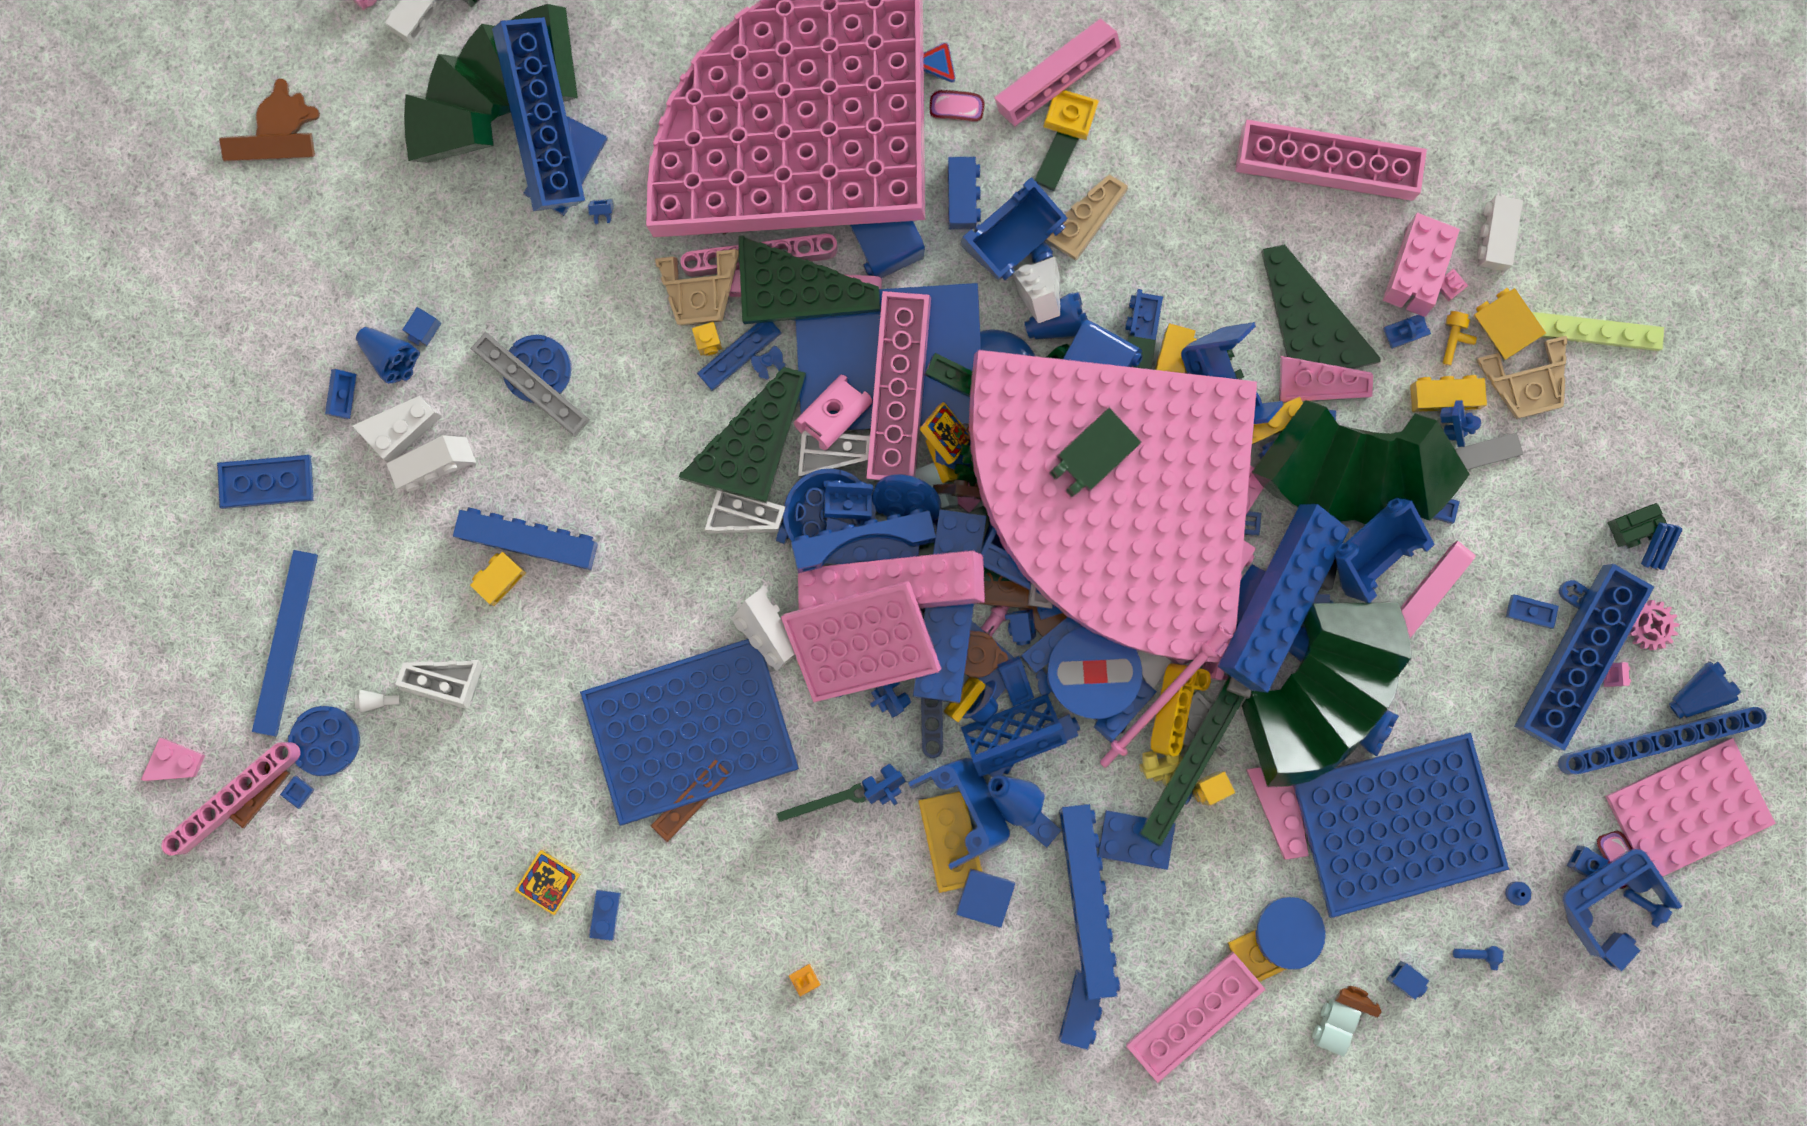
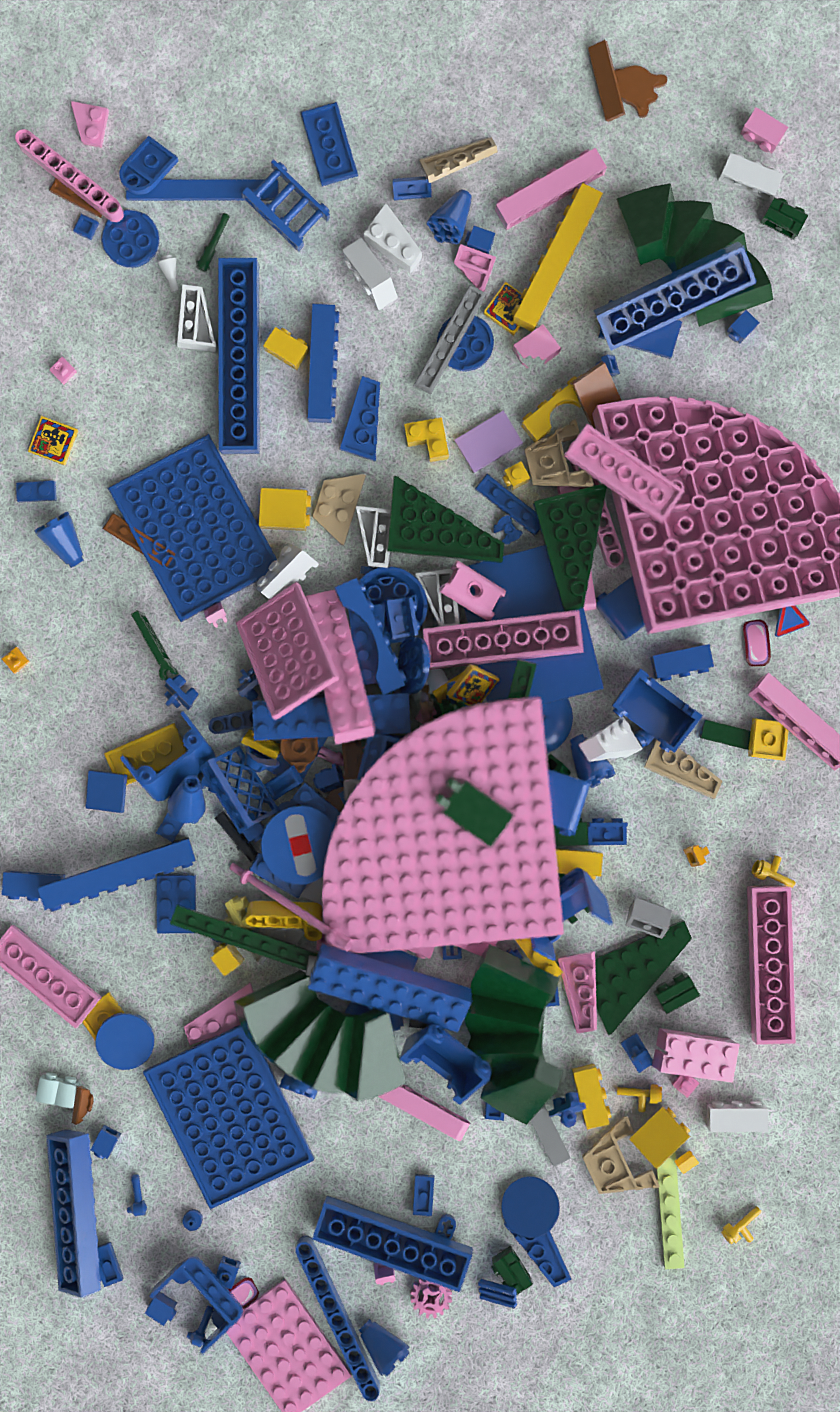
camera: 80 degrees right, 5 degrees up
none -> blue cone [34,511,84,568]
none -> blue brick [46,1129,101,1298]
none -> bright pink tile [49,357,77,385]
none -> blue plate [98,1242,124,1287]
none -> blue tile [119,136,179,195]
none -> dark green pin [196,213,230,272]
none -> bright pink tile [204,602,227,628]
none -> black pin [214,811,258,863]
none -> blue brick [218,258,260,454]
none -> blue fence [242,159,330,252]
none -> yellow brick [259,488,311,531]
none -> tan wing [313,474,366,546]
none -> blue wing [339,376,380,462]
none -> yellow brick [404,417,449,462]
none -> tan wing [419,137,498,183]
none -> bright pink wing [454,244,496,292]
none -> lavender tile [454,411,523,473]
none -> tile [483,282,523,336]
none -> bright pink brick [495,148,607,230]
none -> blue tile [501,1177,560,1238]
none -> blue wing [504,1222,572,1288]
none -> yellow brick [512,183,603,332]
none -> bright pink piece [513,324,561,368]
none -> yellow arch [521,374,582,443]
none -> bright pink plate [564,424,684,524]
none -> dark orange tile [571,361,622,429]
none -> light grey brick [626,897,672,939]
none -> dark green brick [653,973,700,1014]
none -> yellow tile [674,1151,699,1174]
none -> light orange tile [683,845,710,867]
none -> yellow piece [721,1206,761,1244]
none -> blue brick [727,310,760,344]
none -> yellow piece [751,855,796,888]

